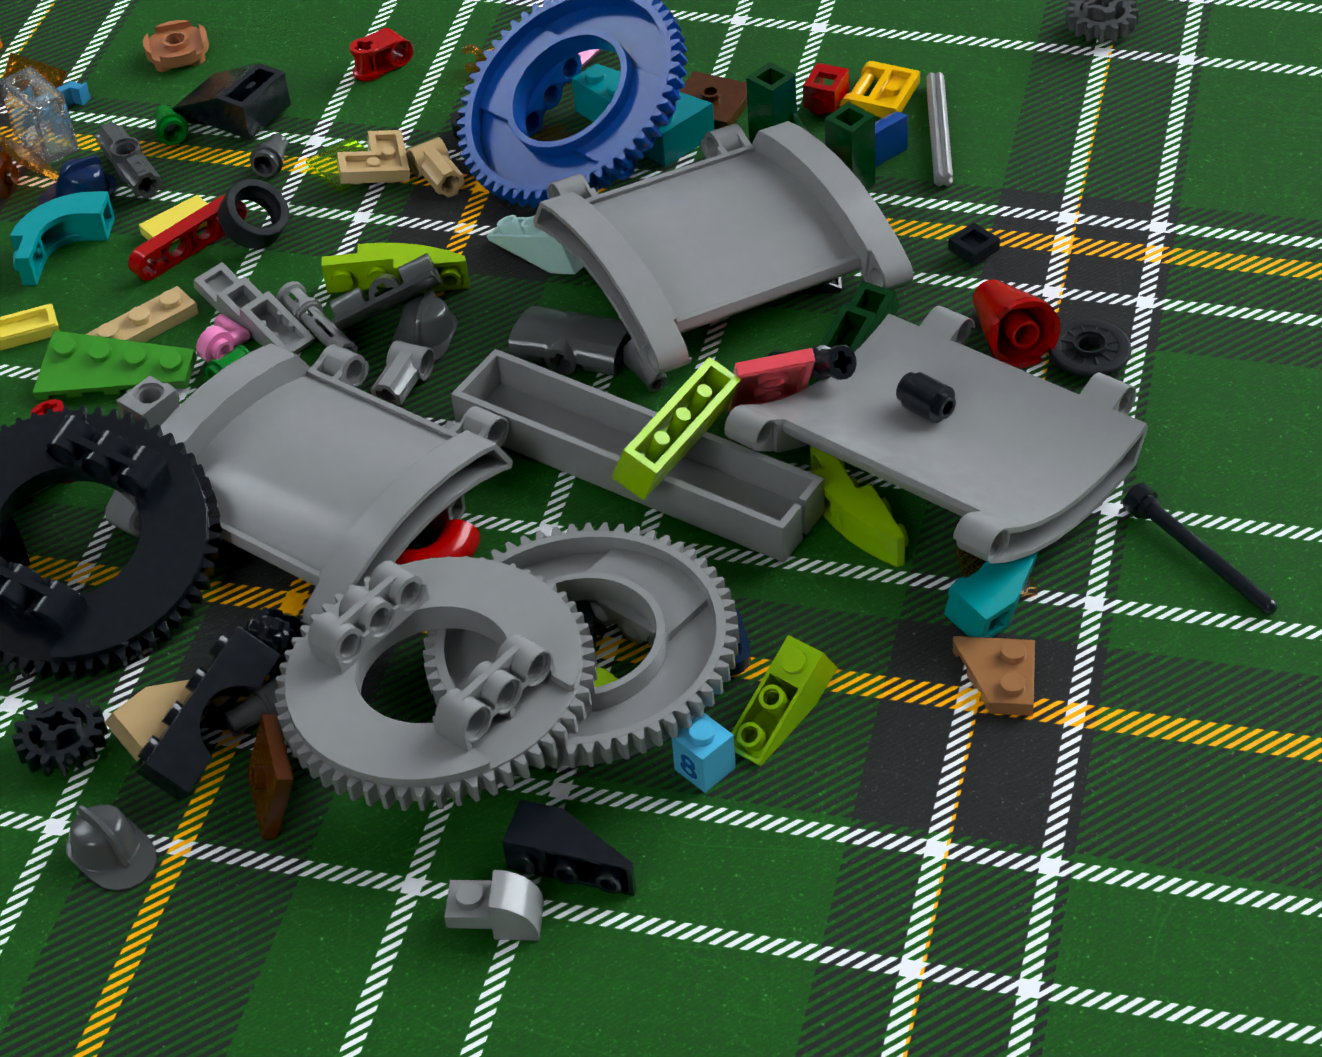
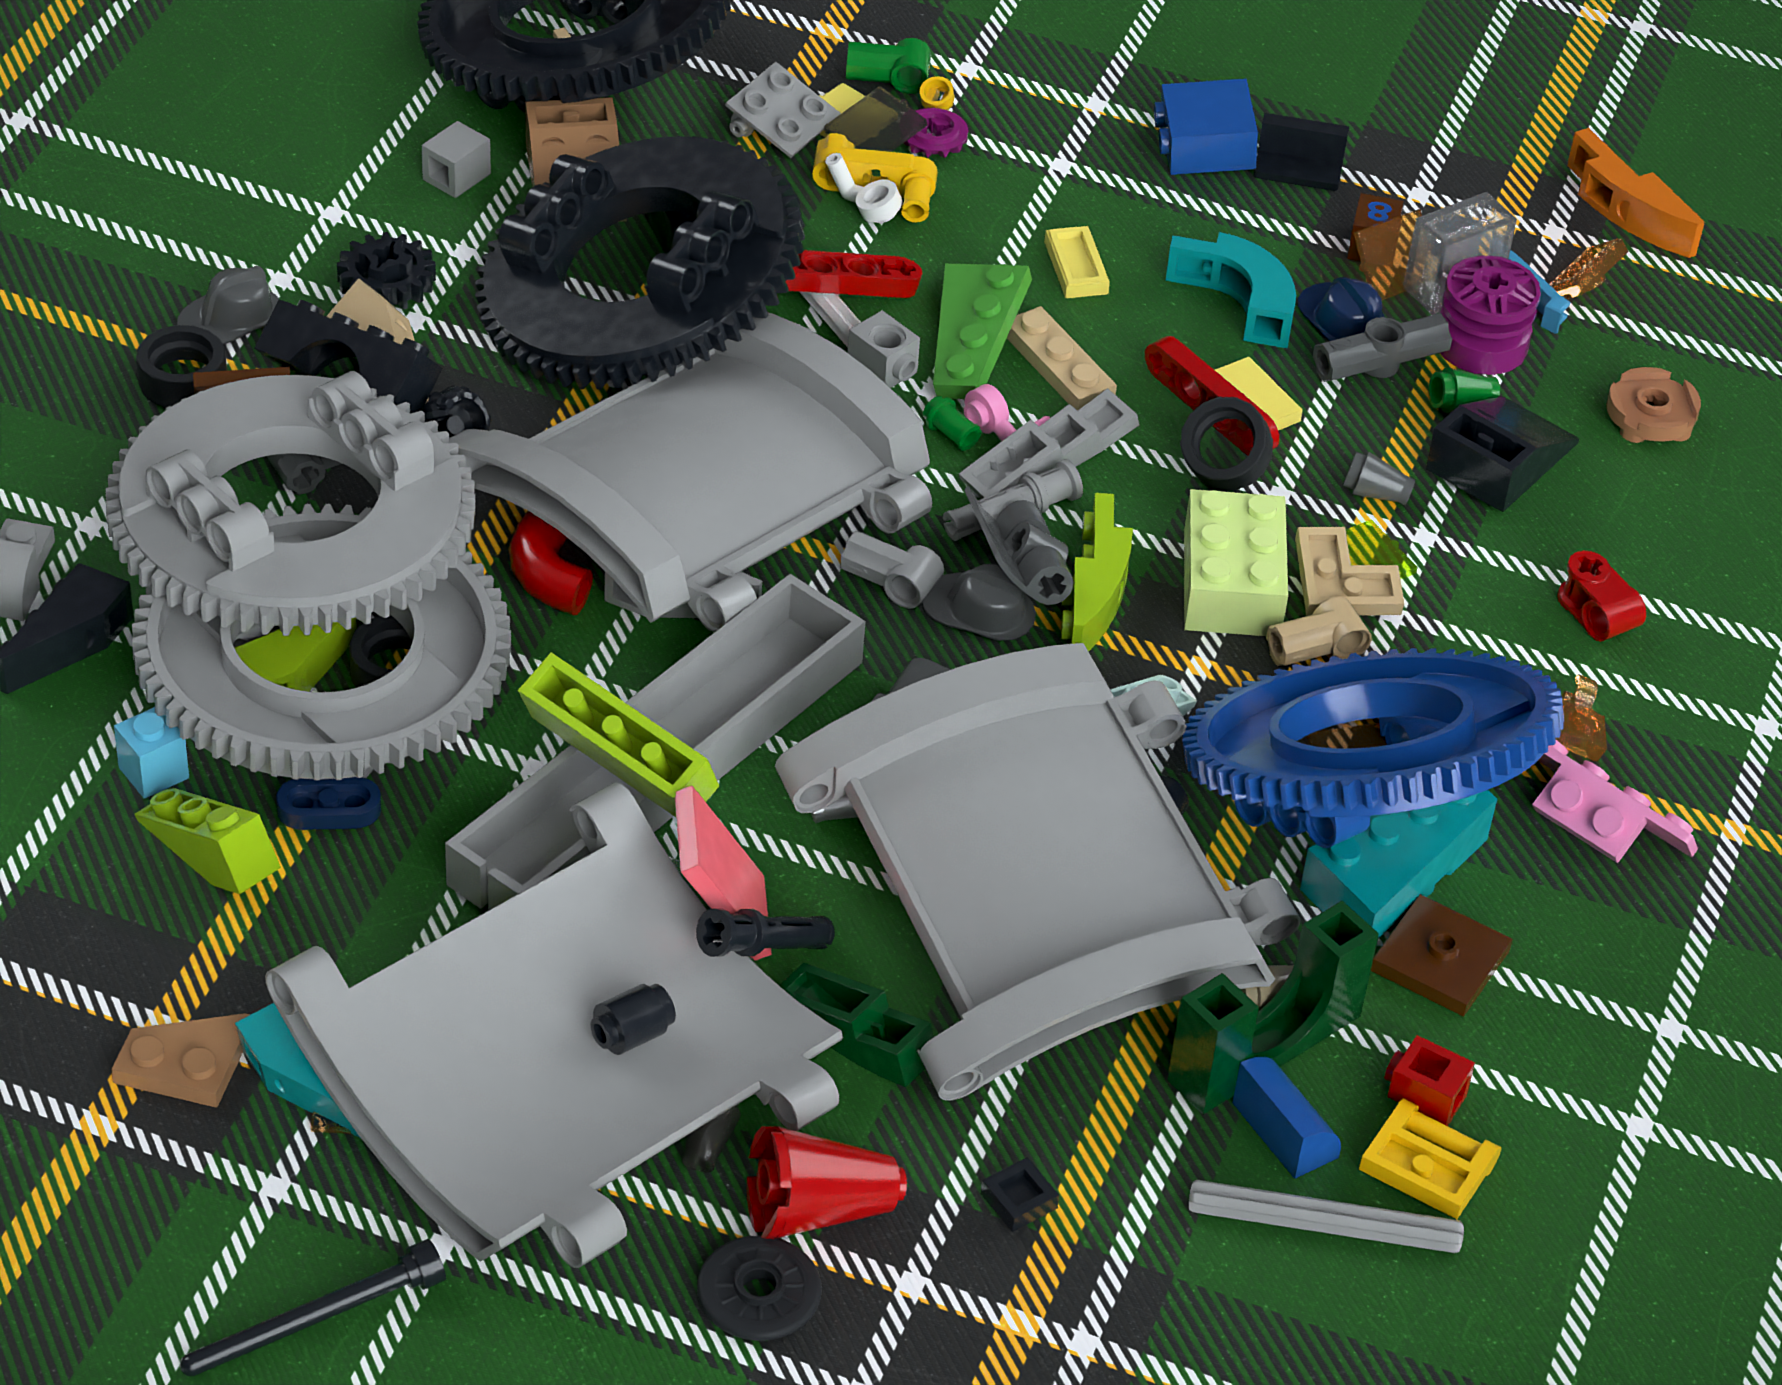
camera: 90 degrees right, 0 degrees up
none -> black tyre [136,325,227,407]
none -> yellowish green brick [1184,489,1288,636]
none -> magenta wheel [1439,255,1541,375]

